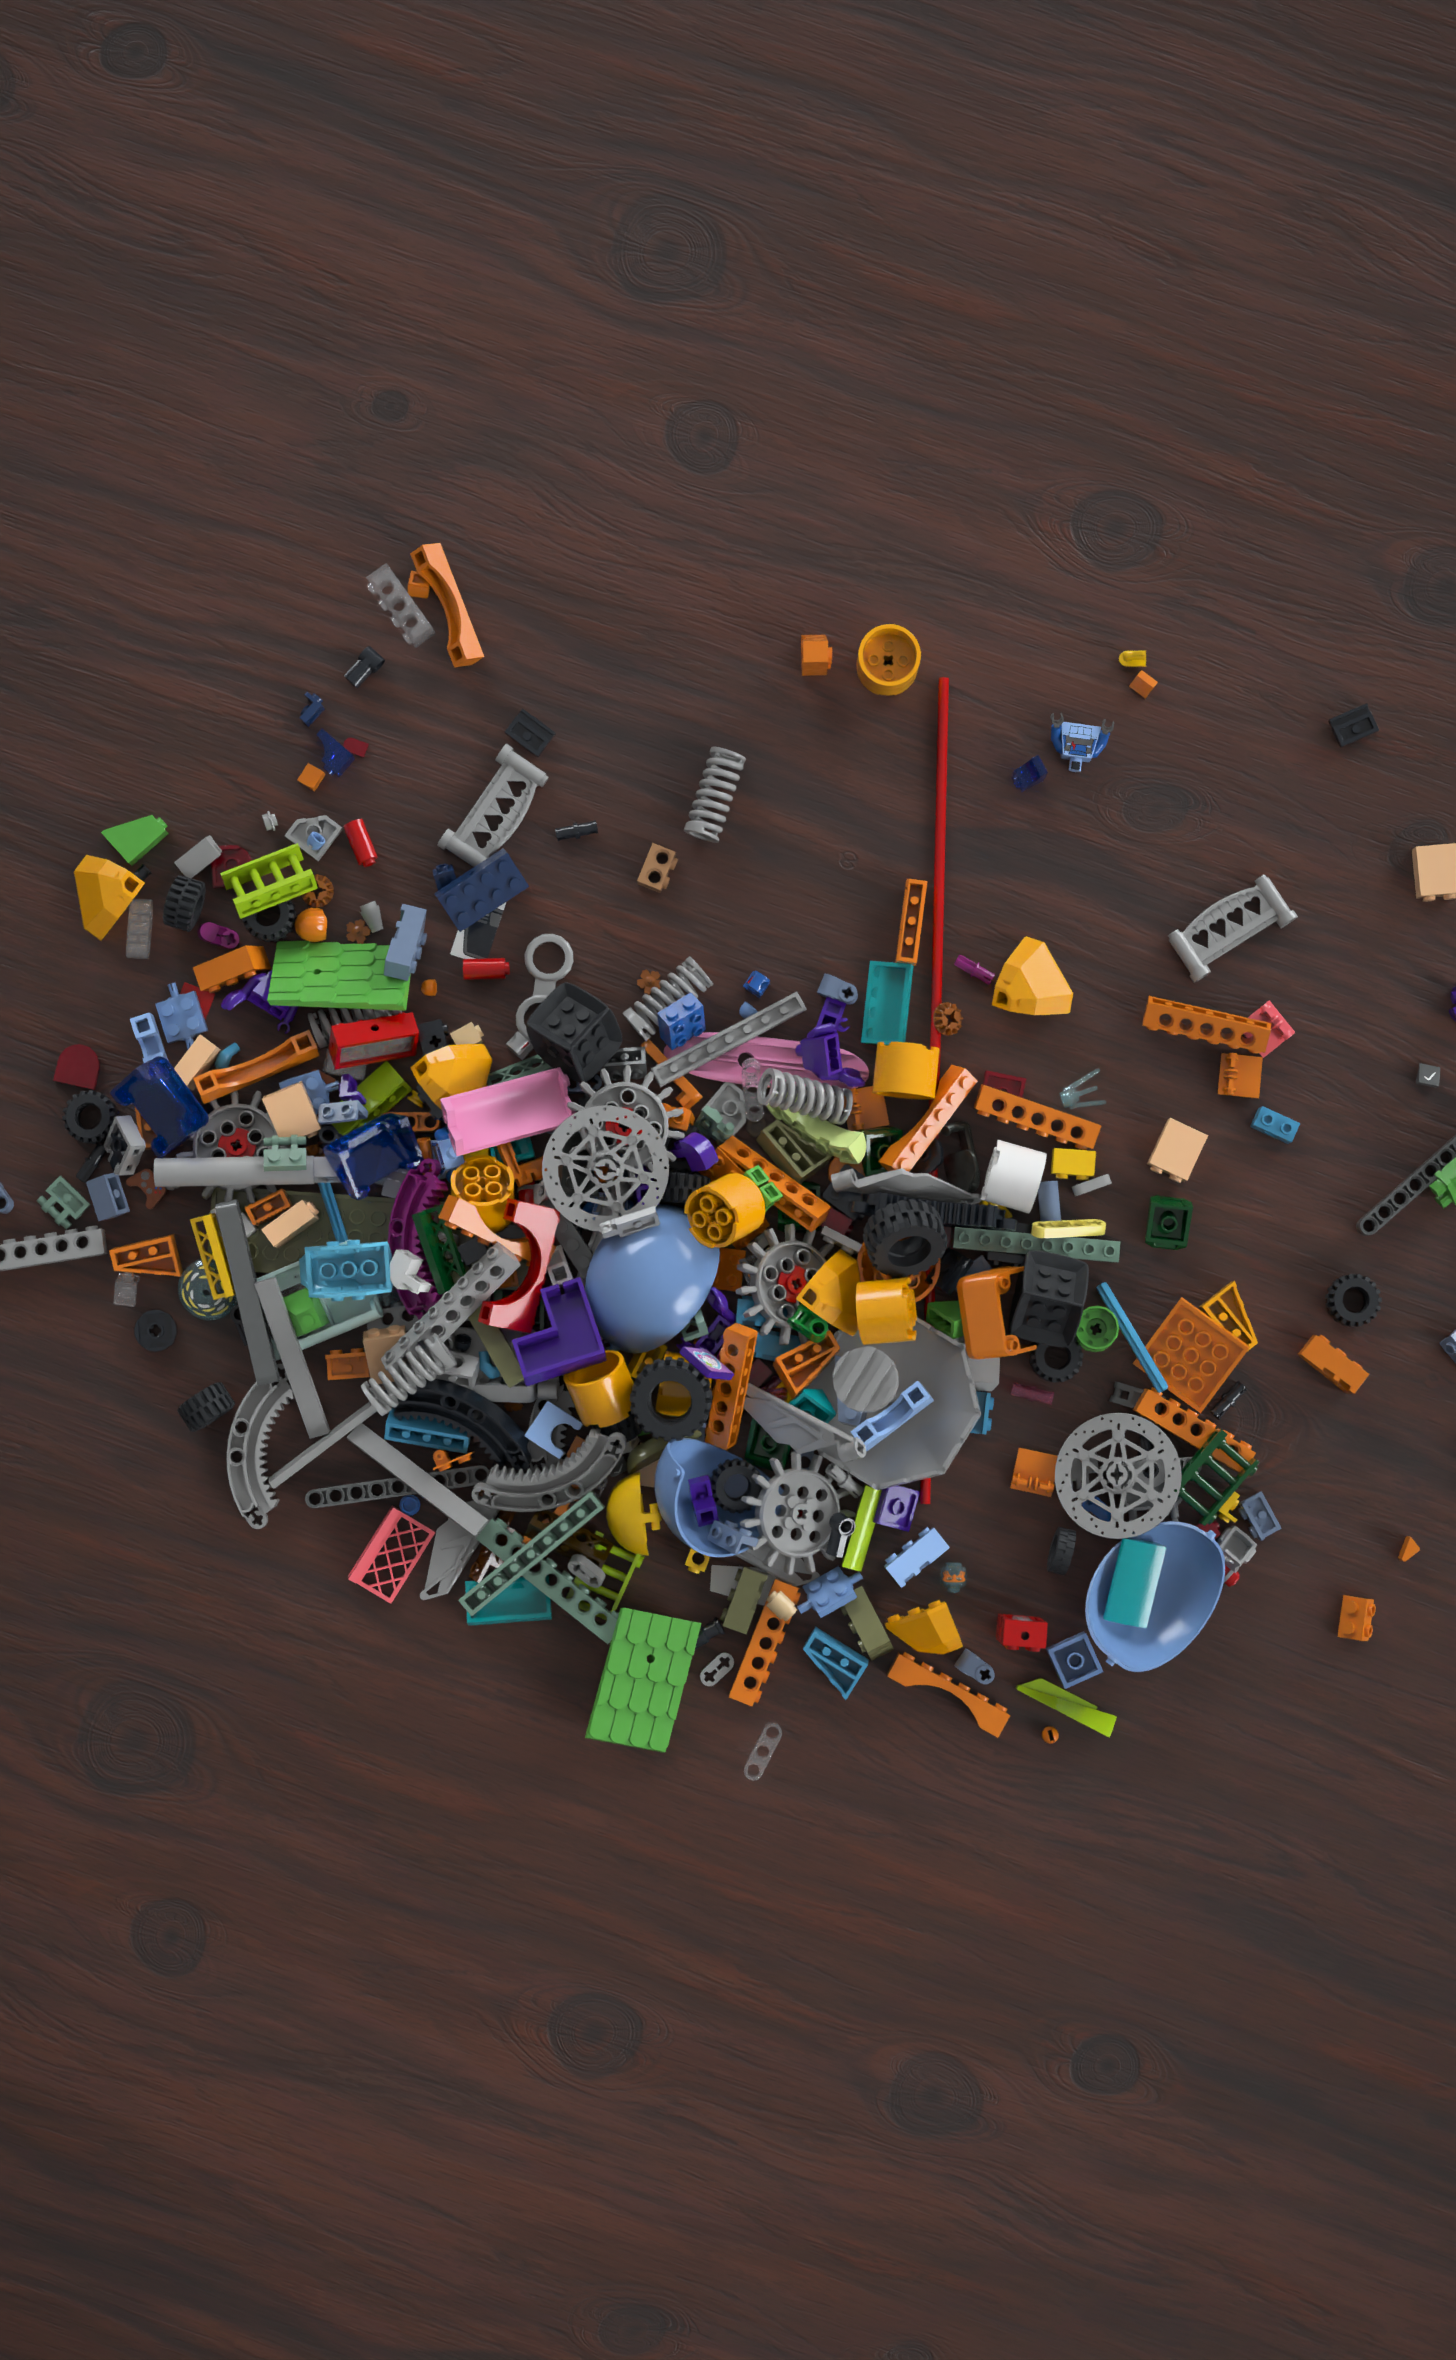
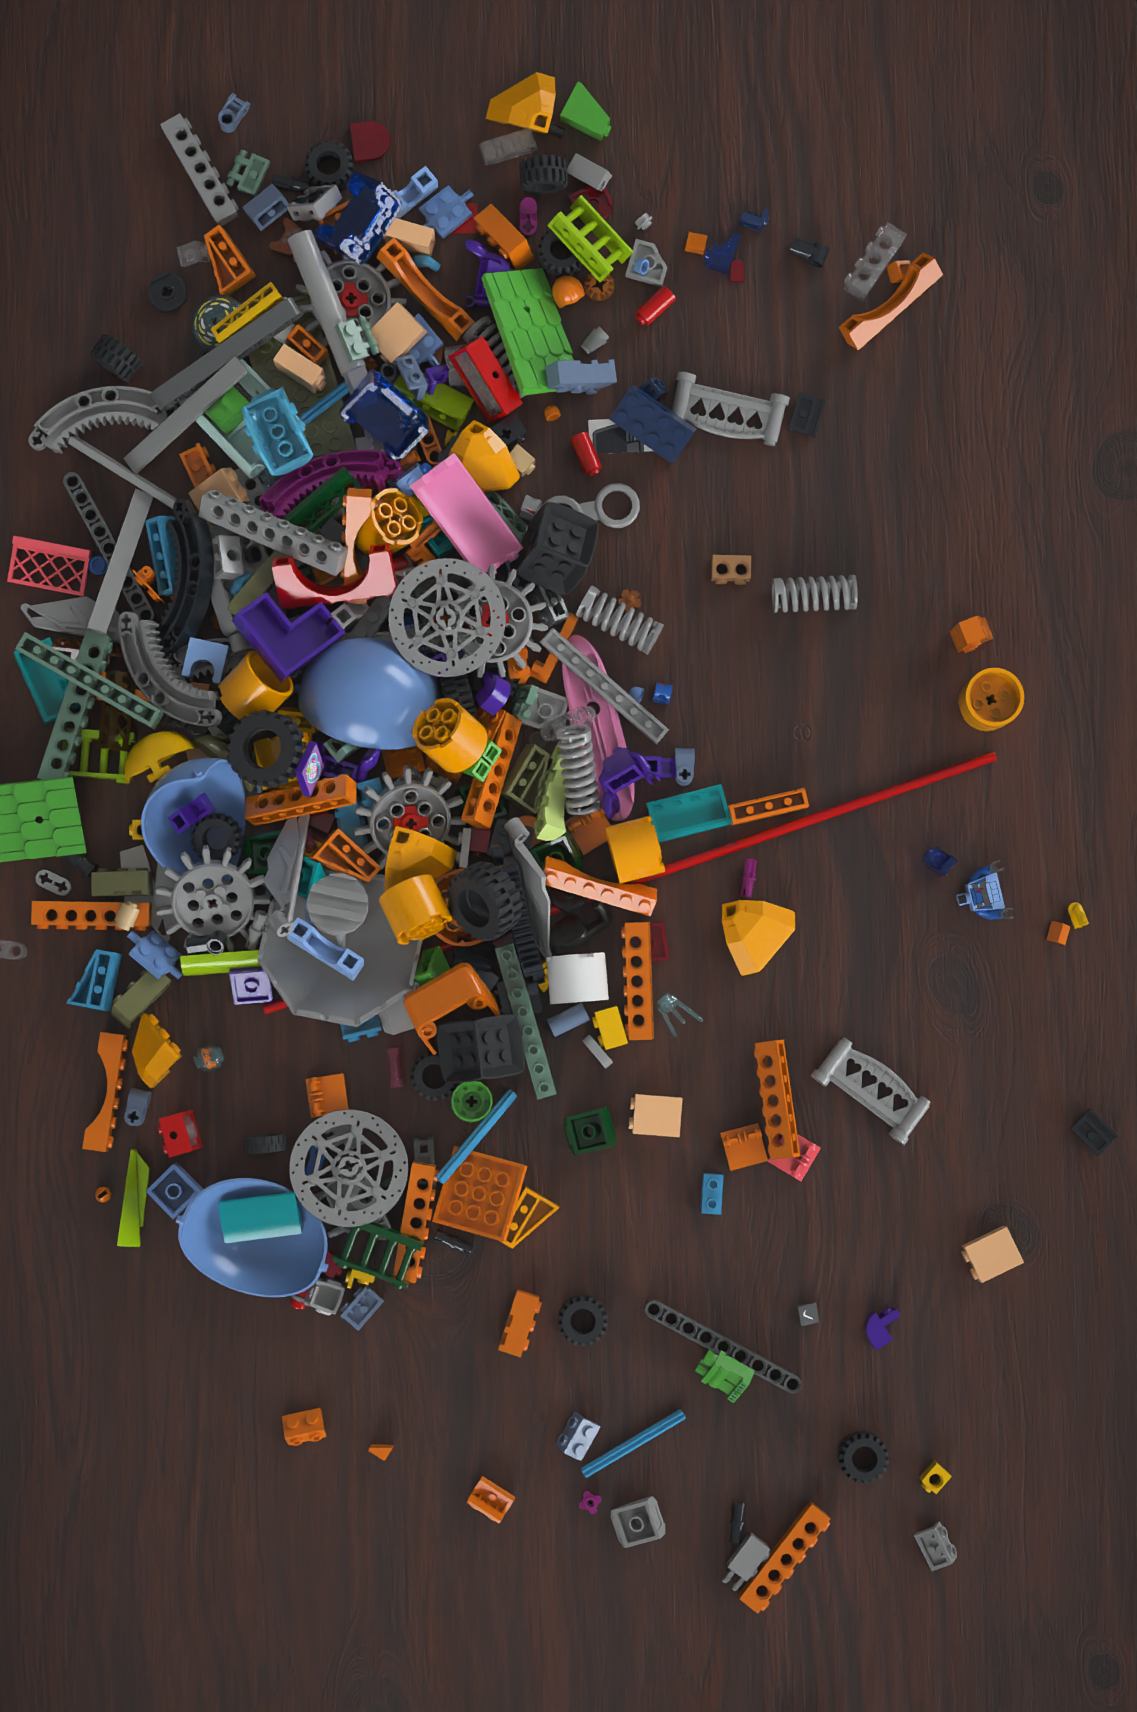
camera: 65 degrees right, 0 degrees up
dark orange plant [346,919,371,944] -> none
light grey piece [361,1333,457,1416] -> none
white brick [390,1249,432,1294] -> none
black pin [555,820,598,841] -> none
light grey beam [568,1554,605,1588] -> none
light grey hinge [599,1206,660,1239] -> none
blue brick [657,992,706,1050] -> none
sand blue bracket [707,1520,759,1555] -> none
green piece [787,1304,828,1343] -> none
light blue wedge [884,1527,950,1588] -> none
dark orange gear [933,1002,964,1036] -> none
light yellow beam [1031,1219,1106,1238] -> none

